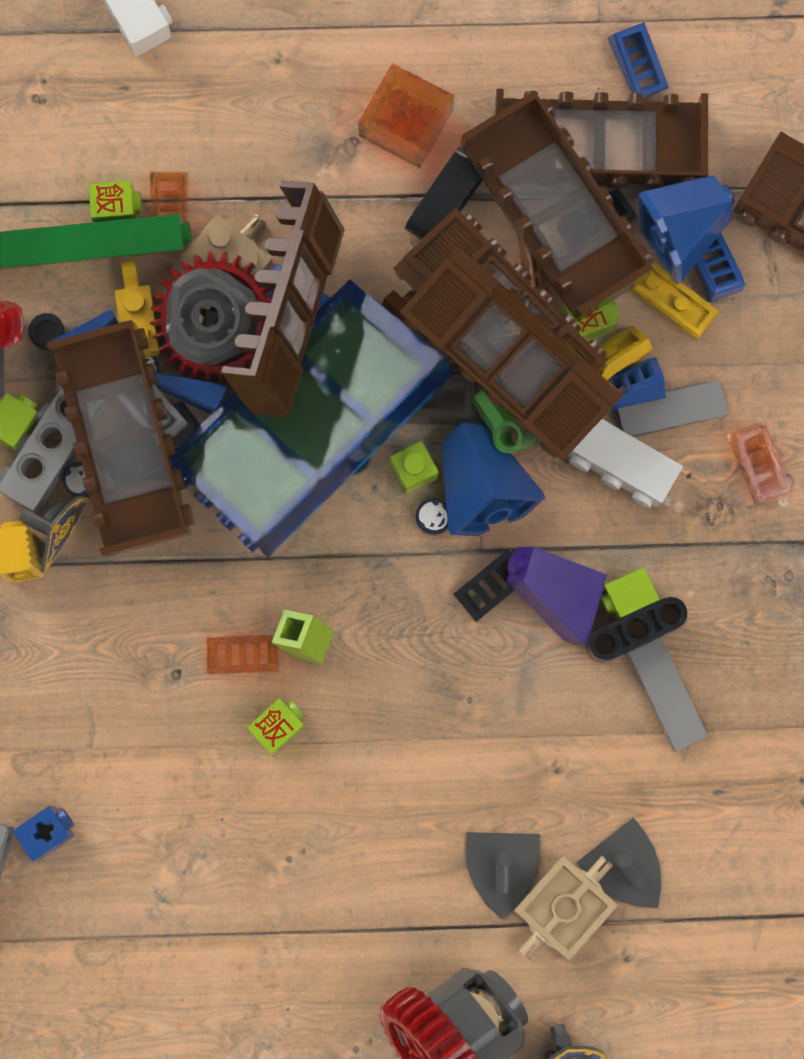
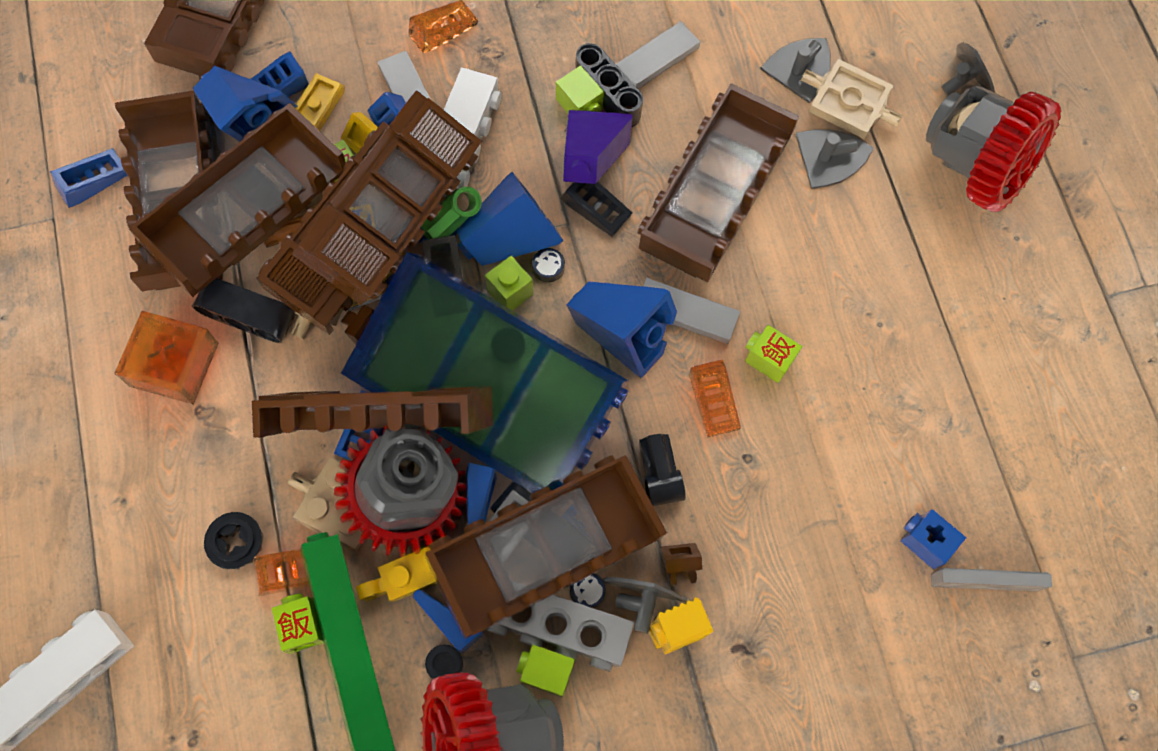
camera: 105 degrees left, 10 degrees down
lime brick [271,609,334,665] -> none
none -> black gear [204,512,264,570]
none -> blue slope [566,282,677,378]
none -> reddish brown window [637,83,799,283]
none -> black piece [639,433,686,506]
none -> light grey tile [643,278,740,344]
none -> reddish brown tile [660,543,703,585]

